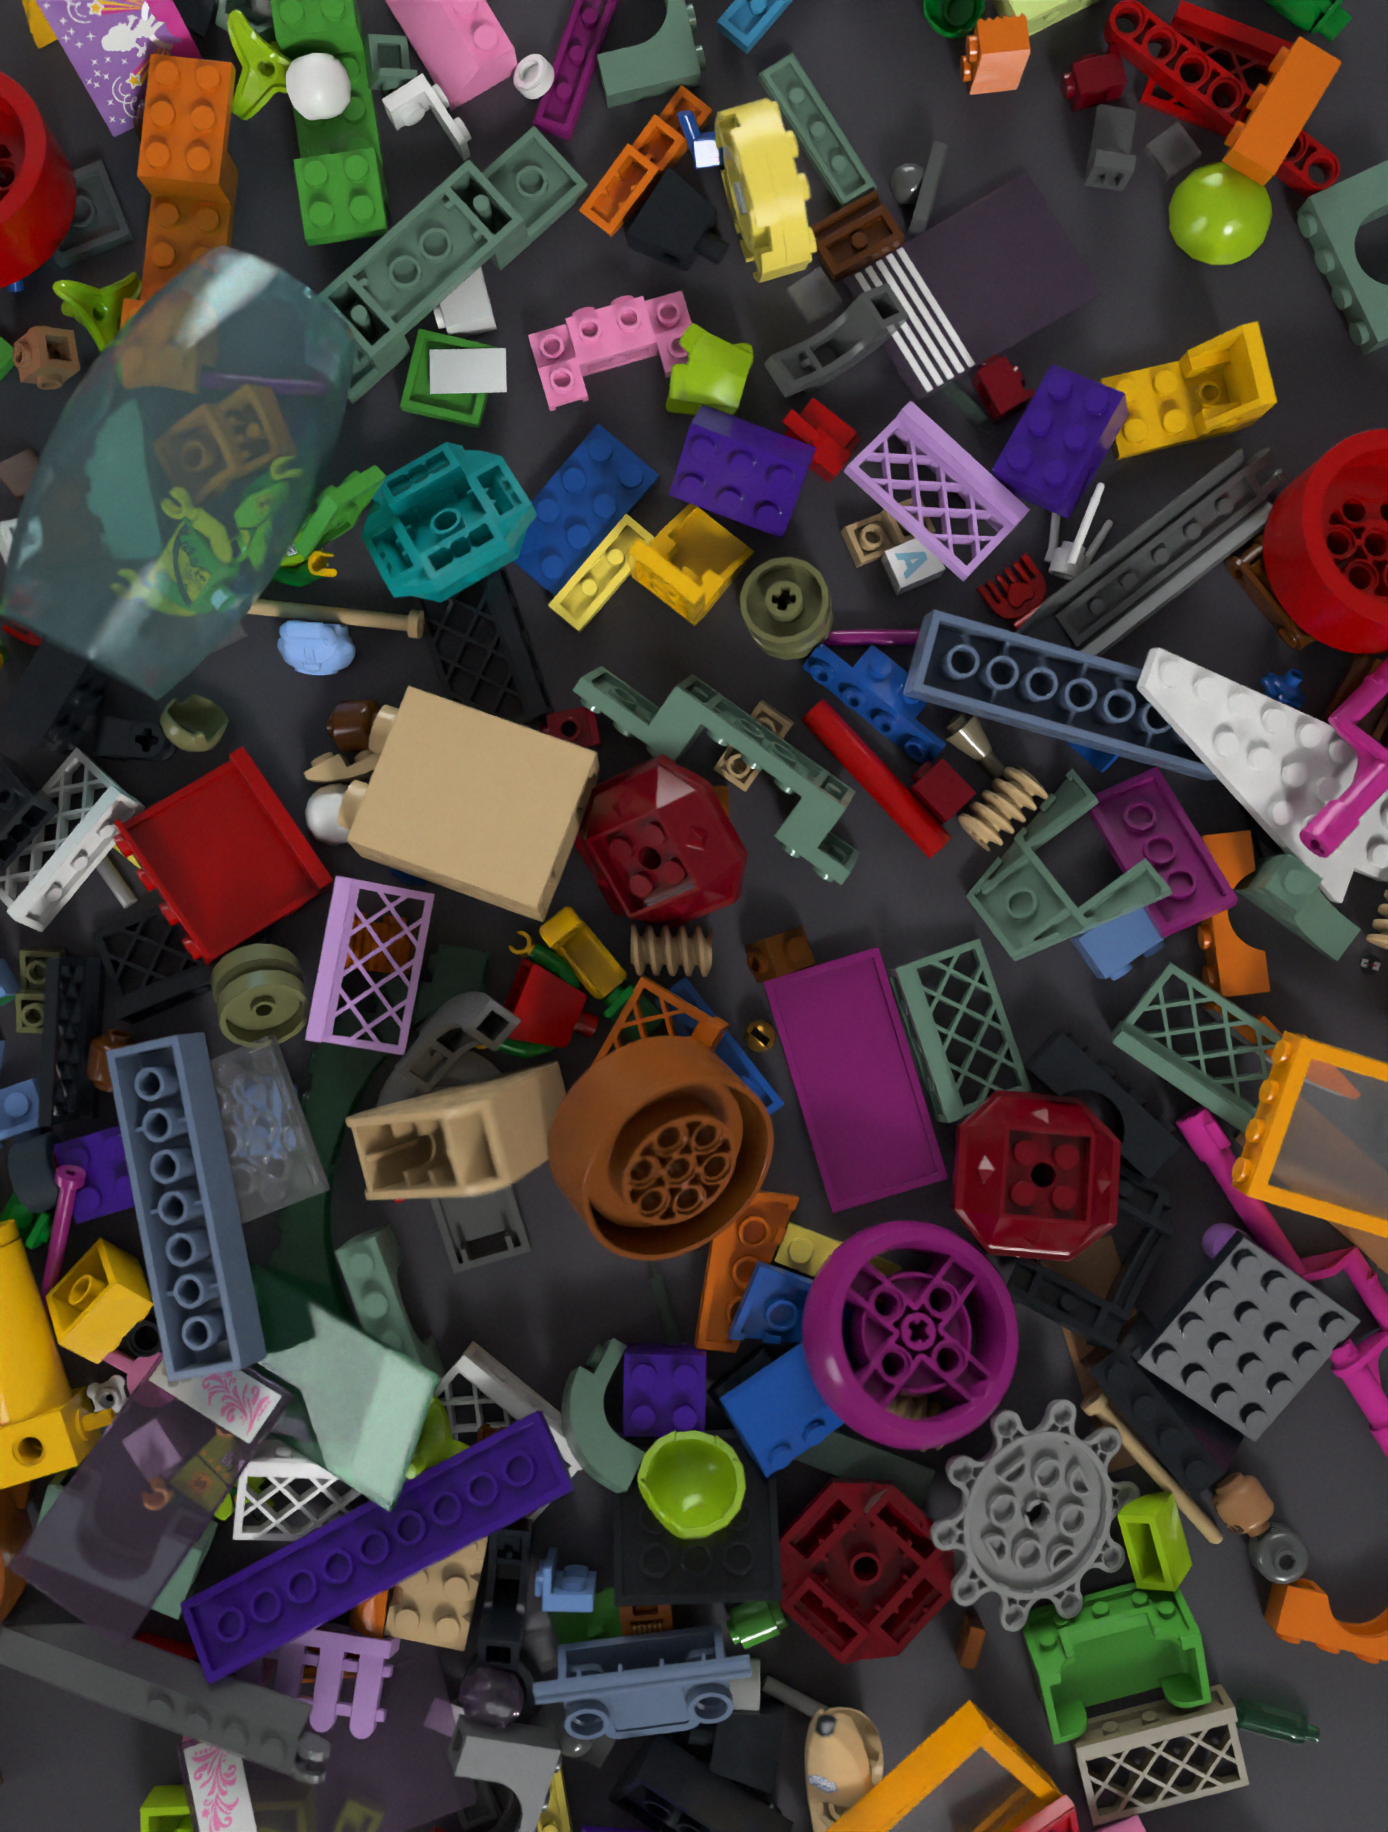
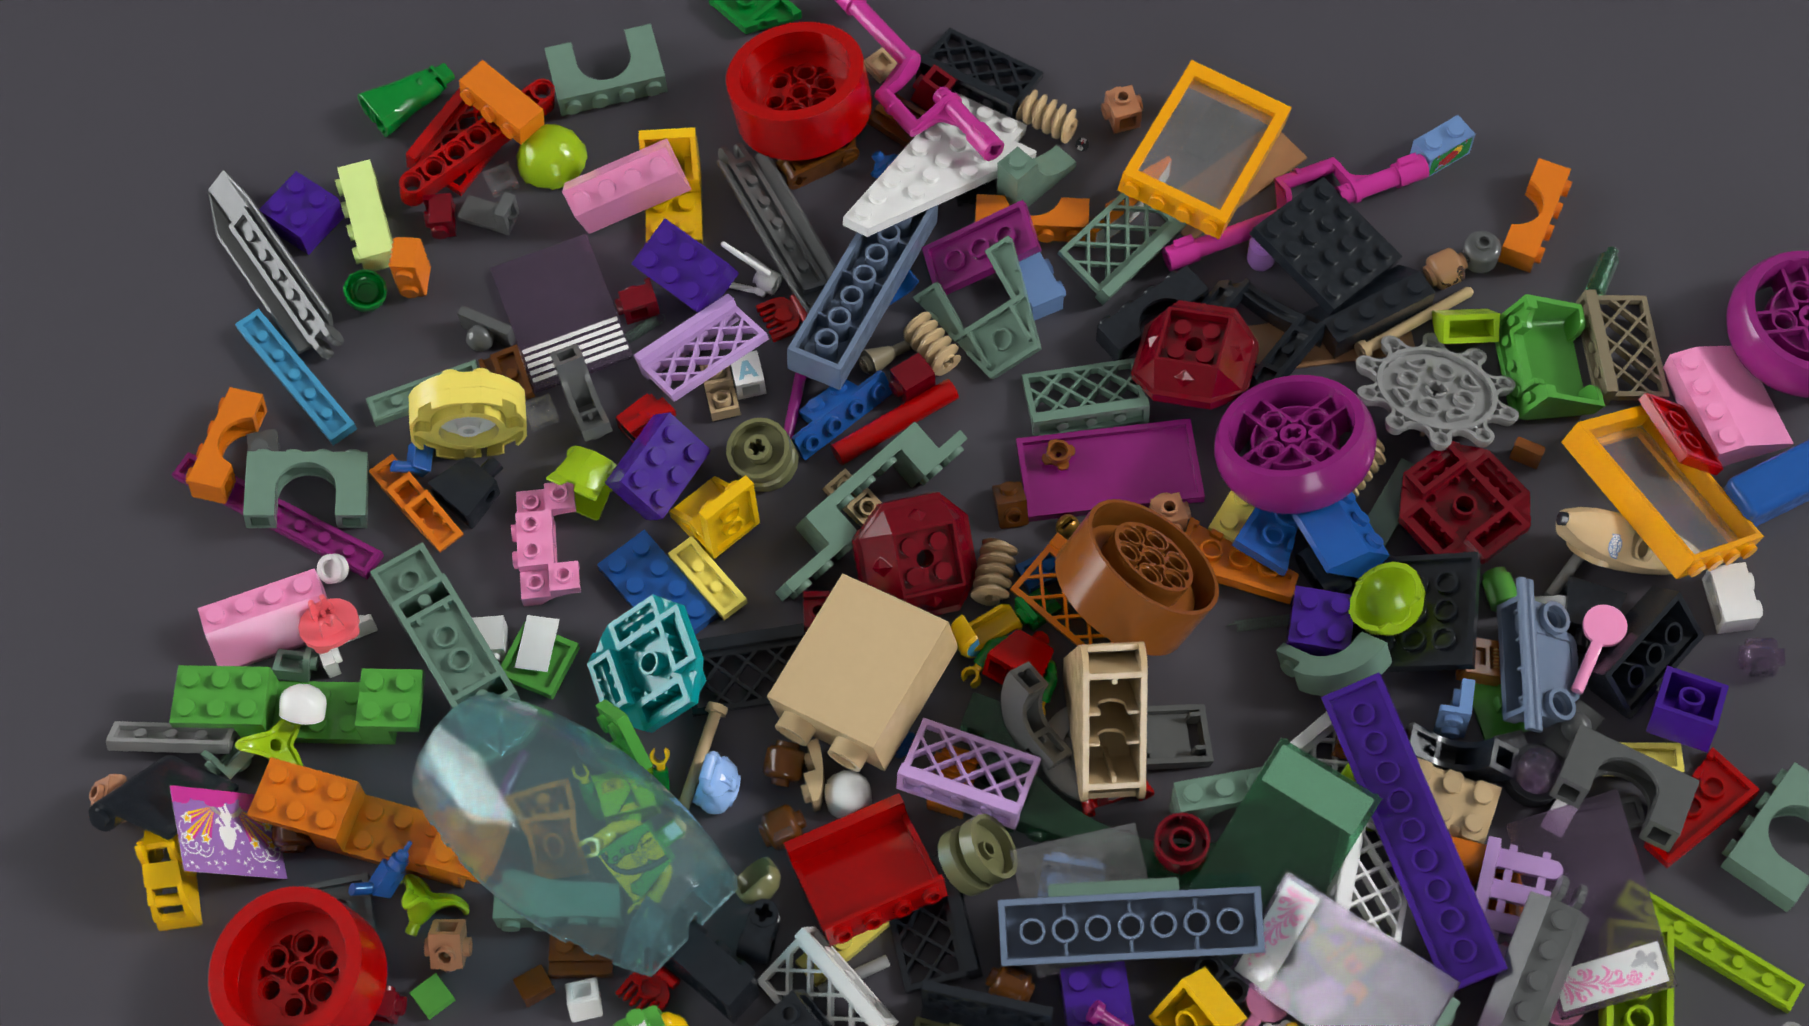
camera: 75 degrees left, 25 degrees down
none -> coral plate [298,594,360,654]
none -> blue piece [348,841,412,898]
none -> bright pink slope [562,138,691,234]
none -> reddish brown head [758,804,807,851]
none -> dark orange plate [1042,439,1076,471]
none -> sand green tile [1048,877,1179,897]
none -> nougat brick [1149,492,1191,532]
none -> dark red piece [1153,813,1210,876]
none -> bright pink piece [1571,605,1627,695]

